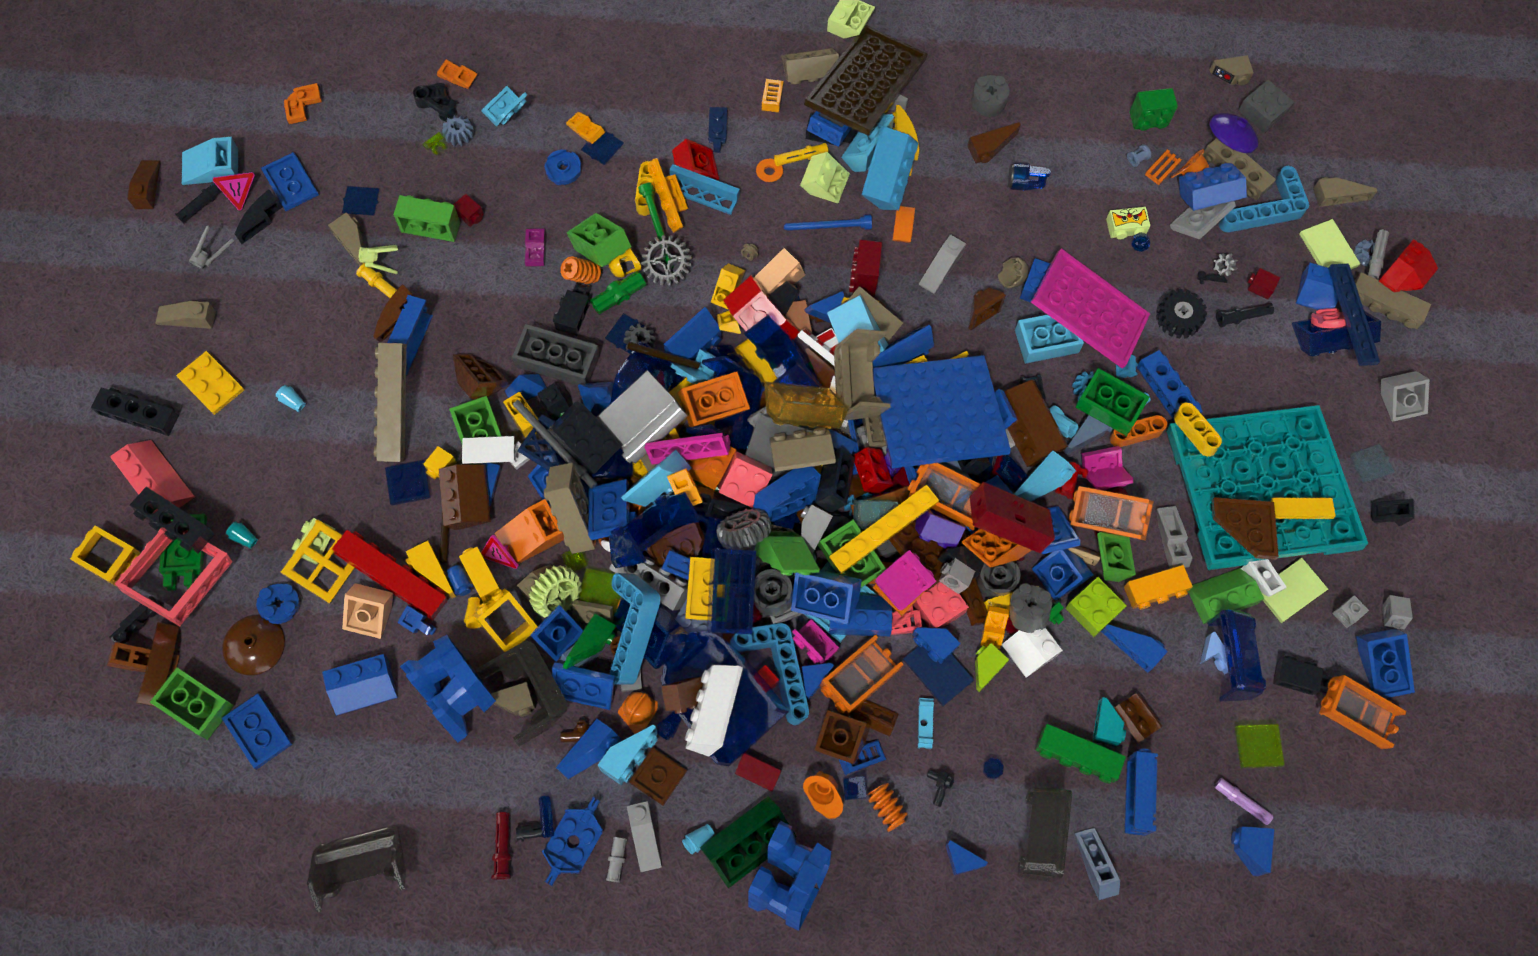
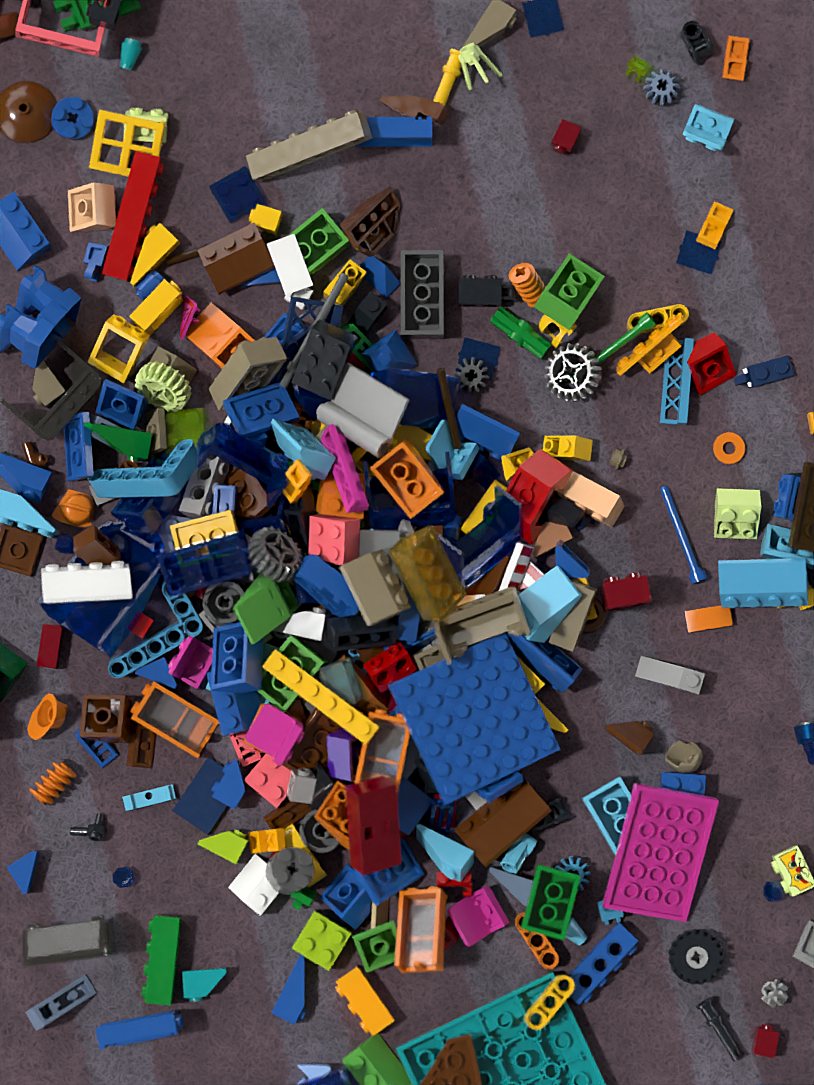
camera: 80 degrees right, 15 degrees up
medium azure cone [276,385,306,412] -> none
bright green brick [393,195,460,242] -> none
black piece [425,98,457,122] -> none
yellow cone [464,597,482,629] -> none
magenta slope [525,229,545,266] -> none
blue plate [544,150,582,185] -> none
clear neon green tile [561,551,587,572] -> none
yellow pin [774,143,828,166] -> none
clear blue slope [843,776,867,800] -> none
reddish brown bracket [1114,693,1162,743] -> none
light grey slope [1156,506,1192,569] -> none
black piece [1198,271,1227,284] -> none

